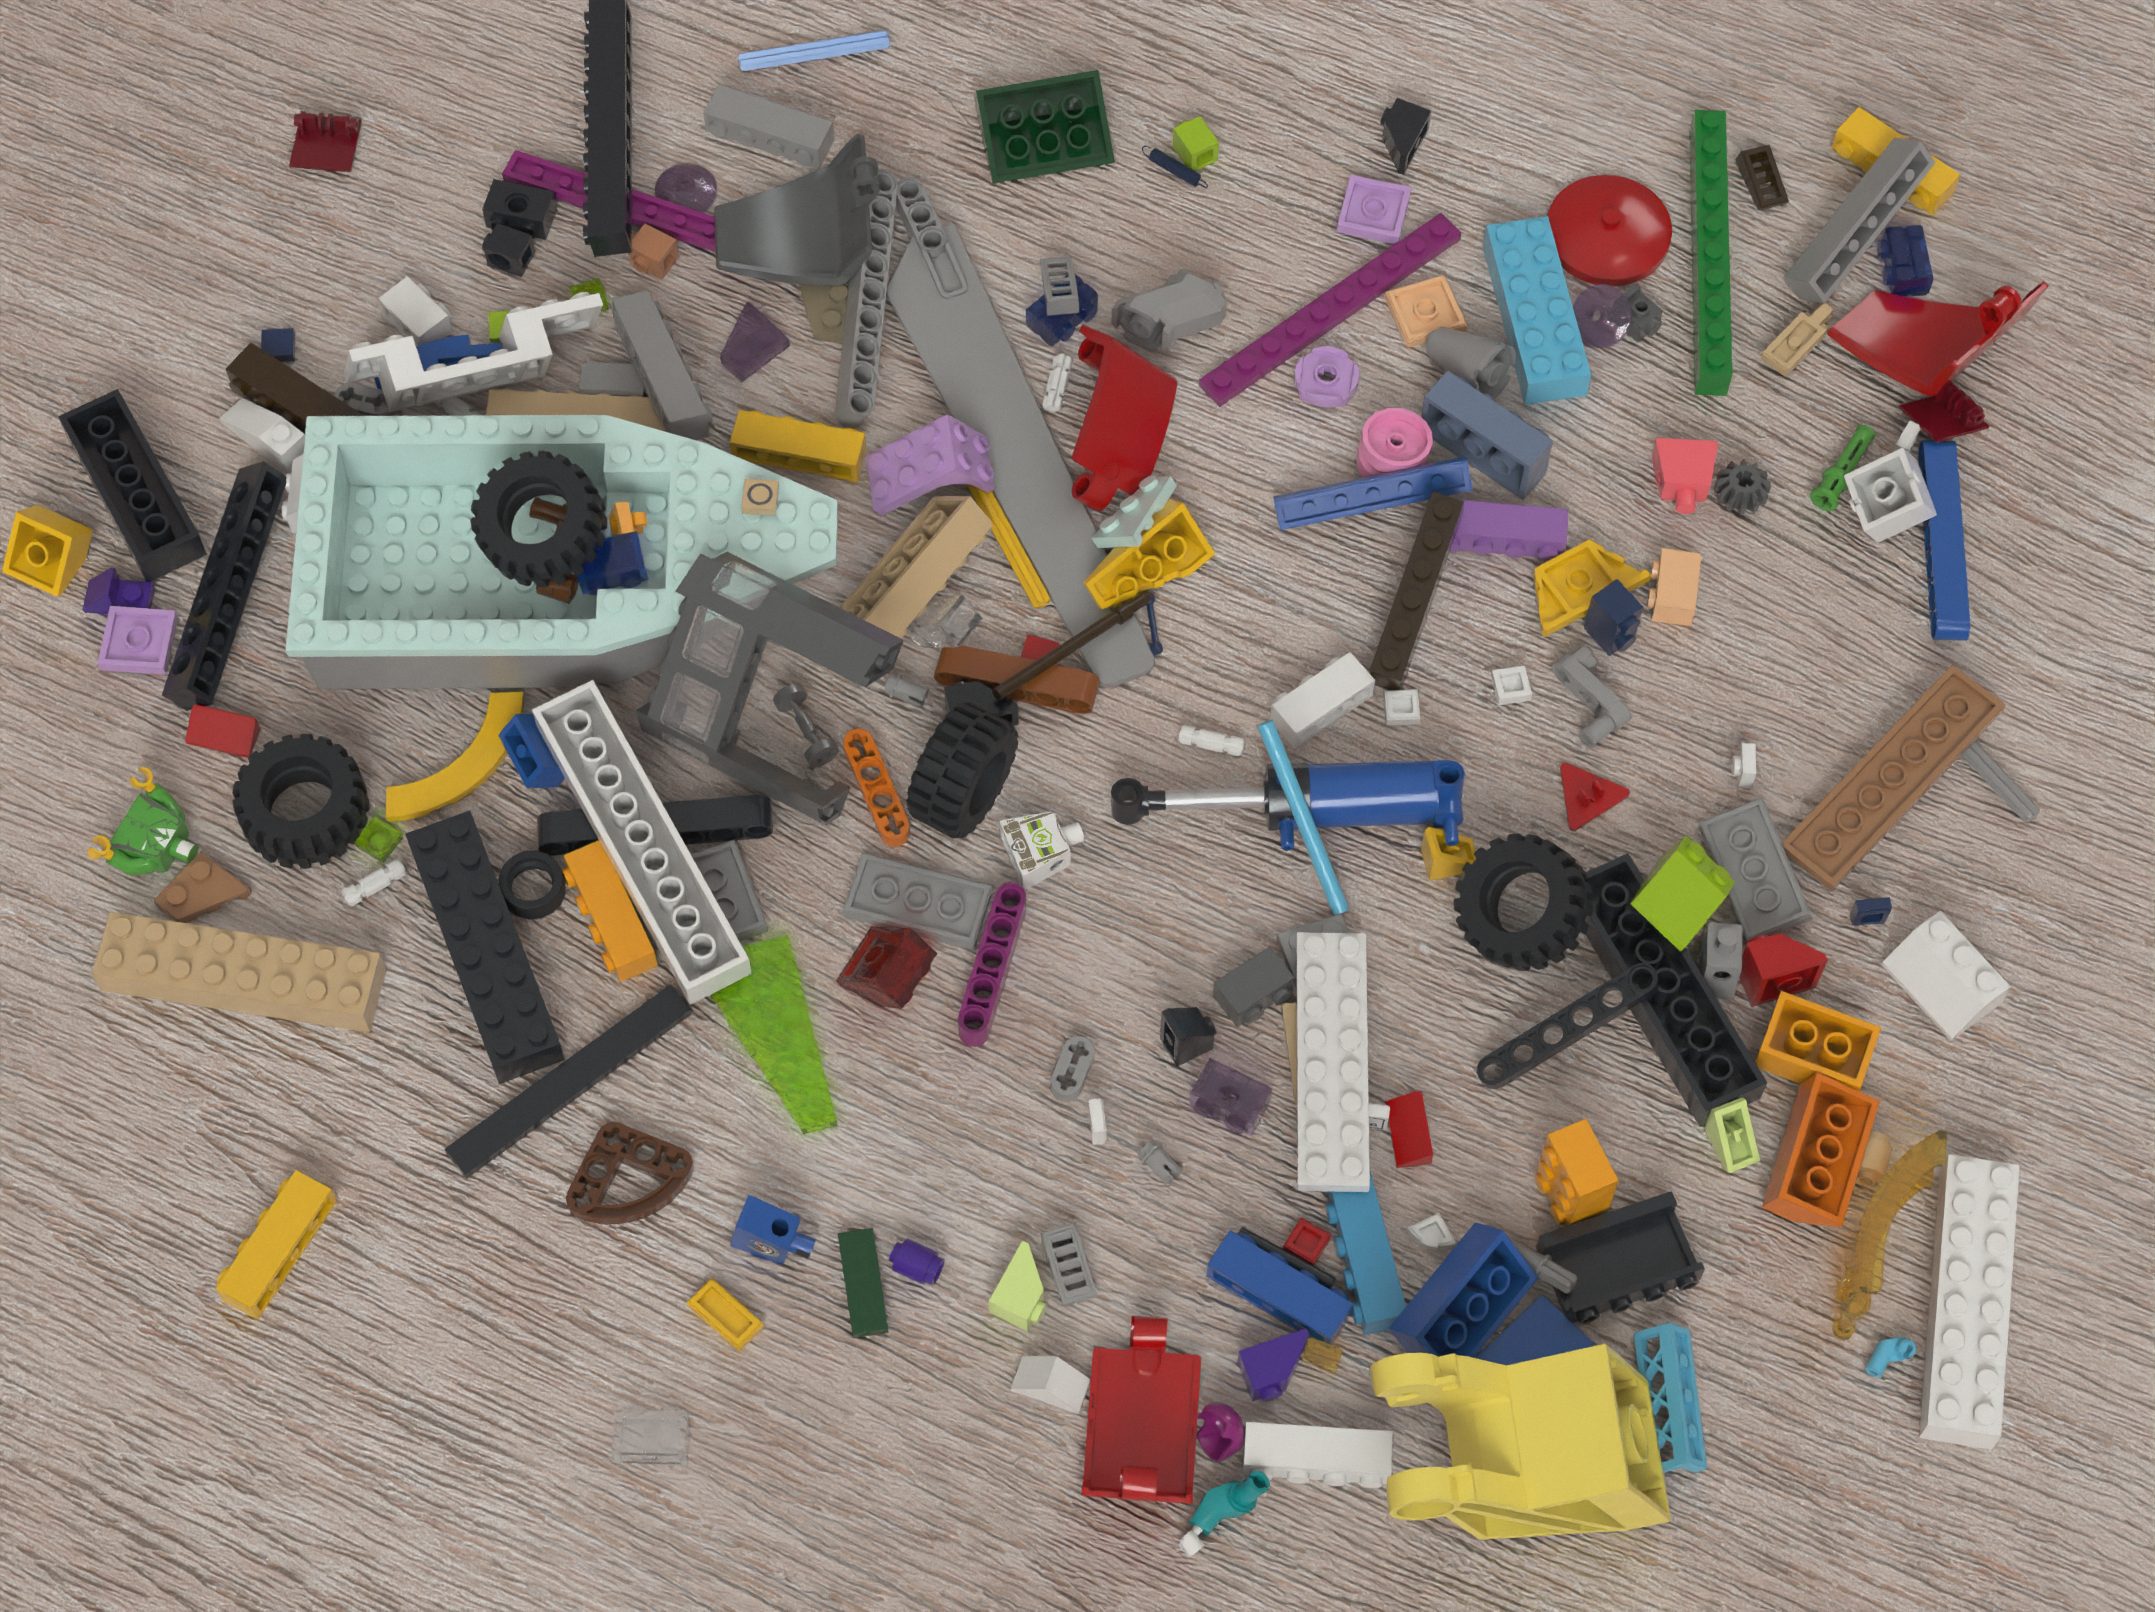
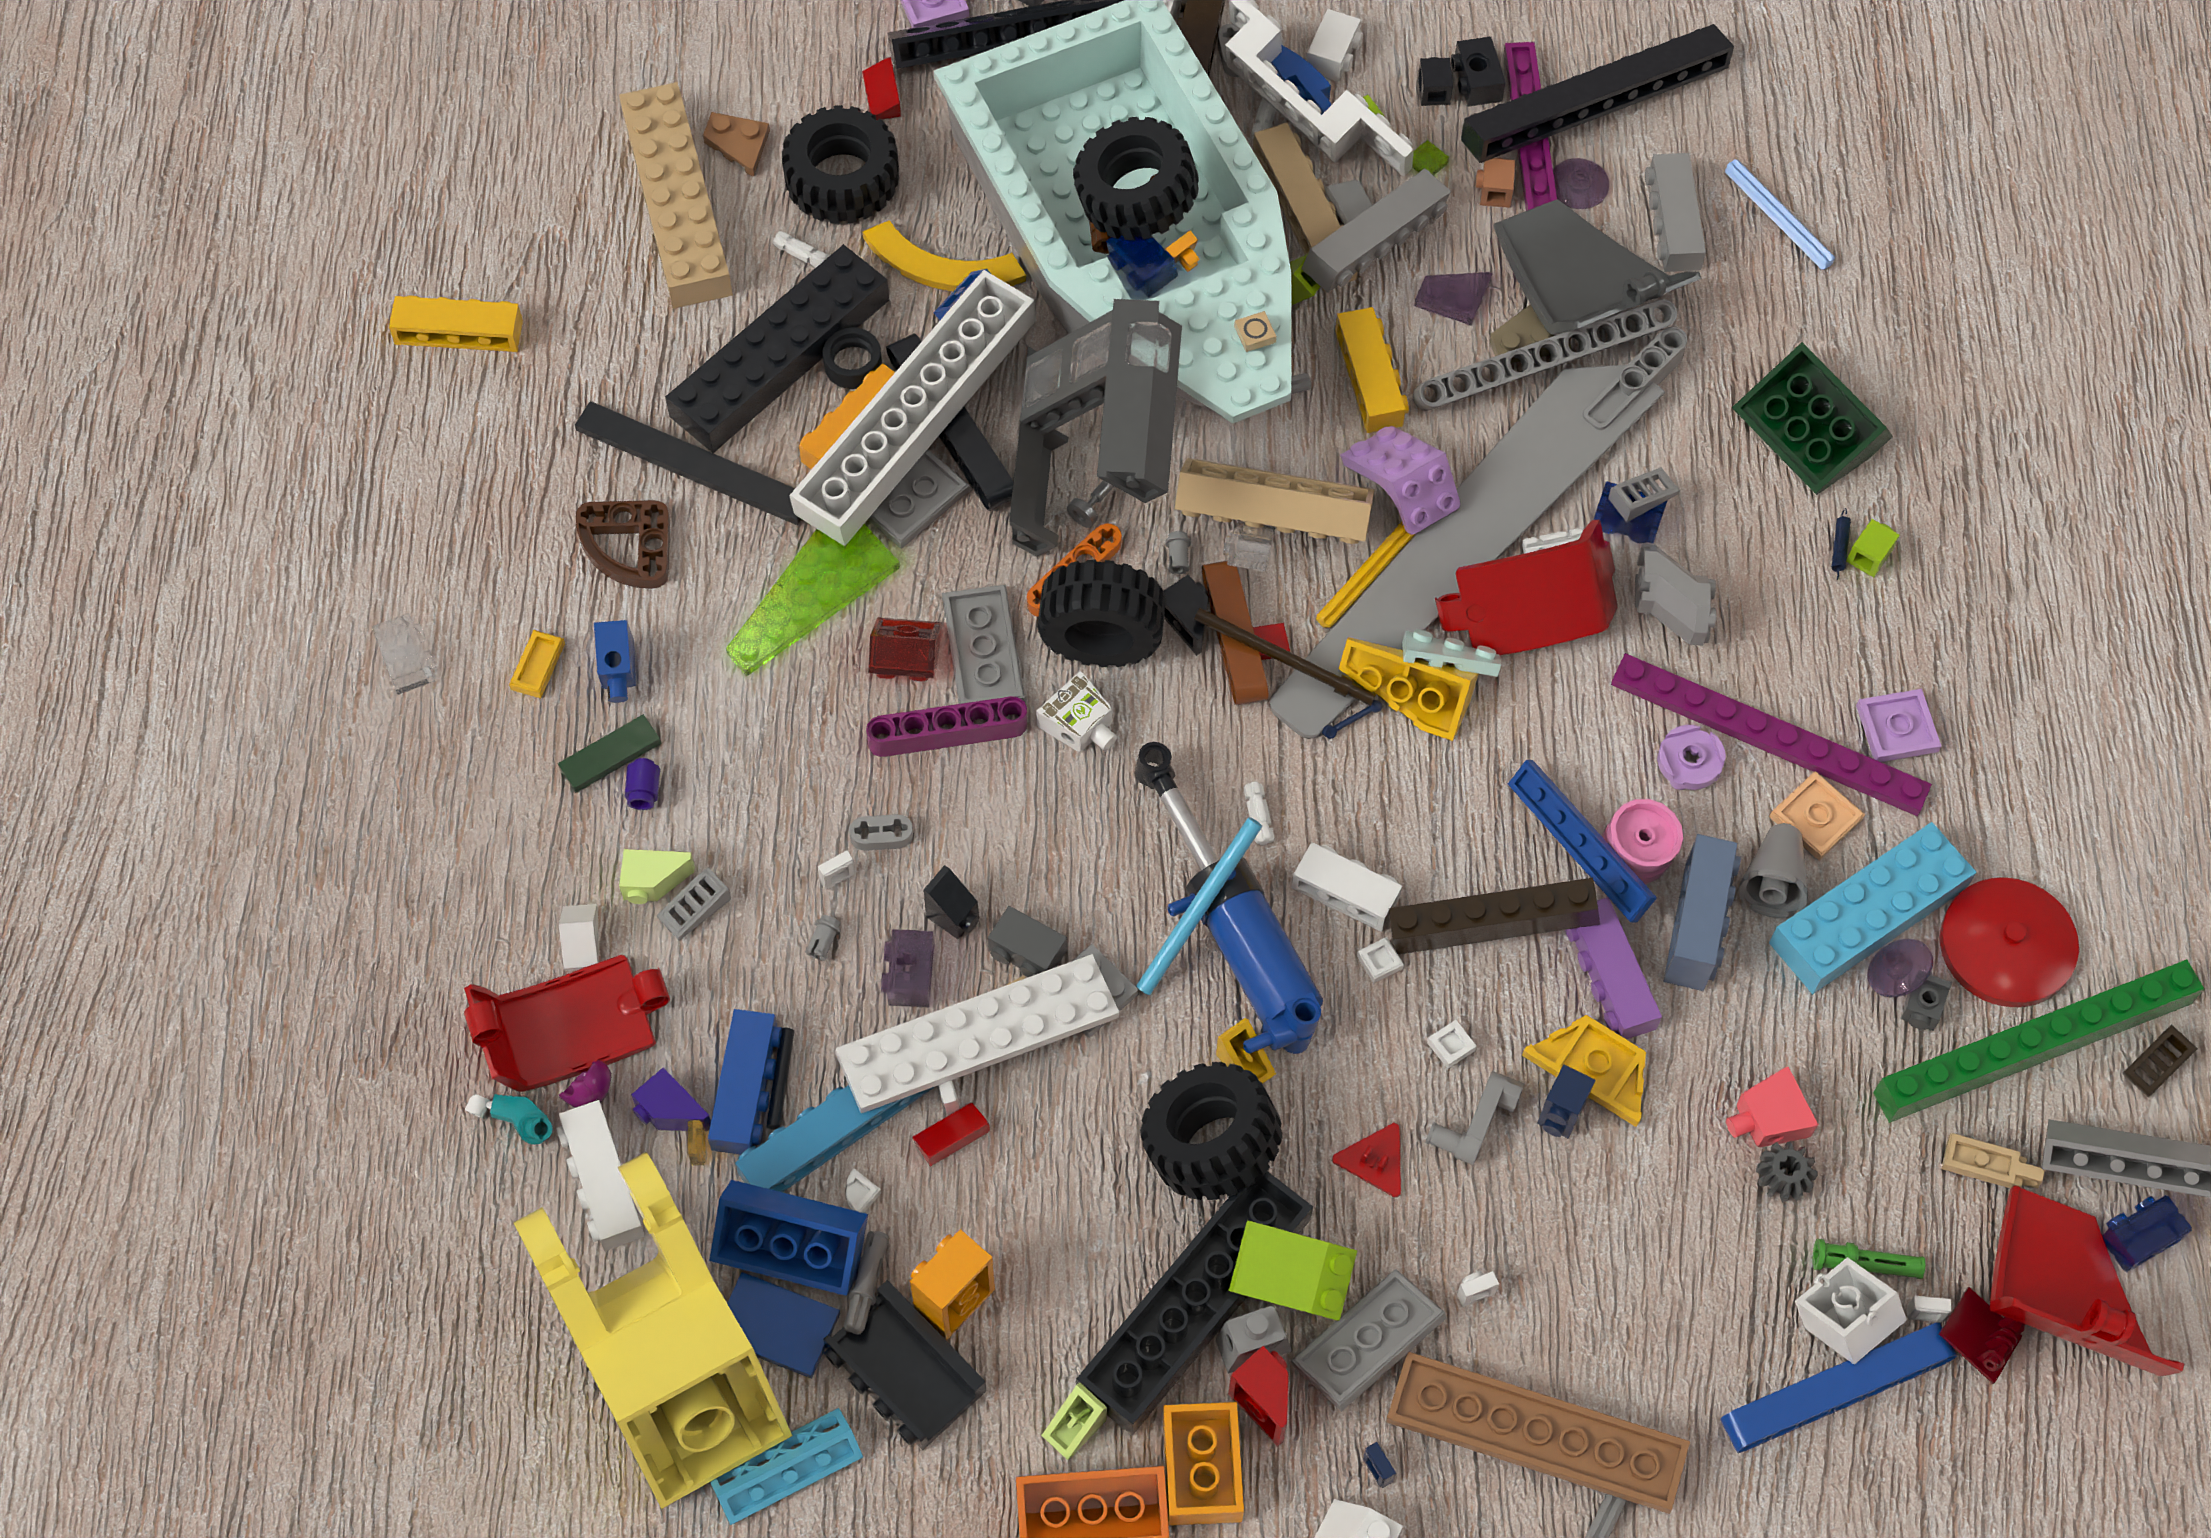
camera: 65 degrees right, 0 degrees up
bright green torso [87,767,198,876] -> none
clear neon green tile [355,816,404,863] -> none
red tile [1283,1217,1332,1265] -> none
black slope [1380,98,1431,175] -> none
black beam [1477,963,1660,1089] -> none
light nougat brick [1647,548,1702,627] -> none

